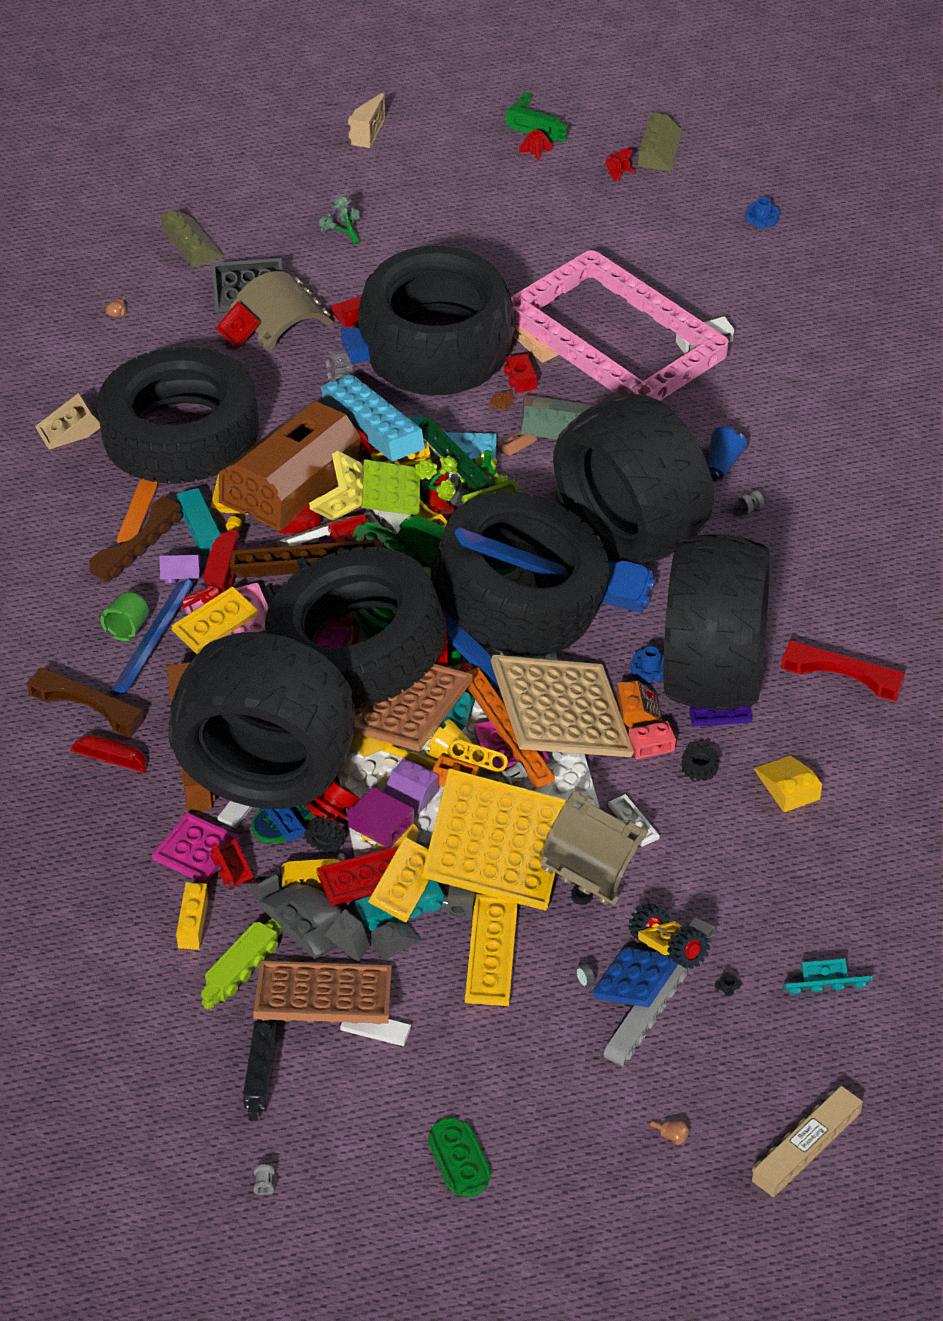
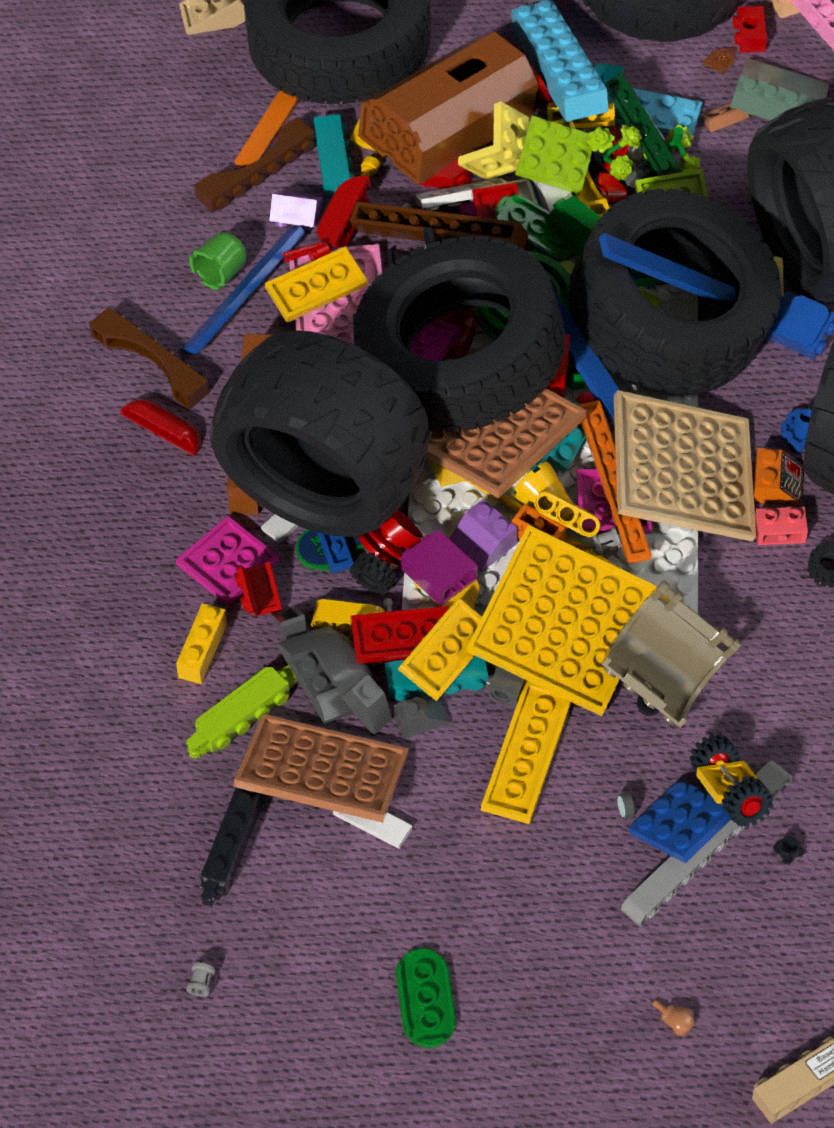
camera: 15 degrees right, 10 degrees up
white tile [608,794,660,847] -> none

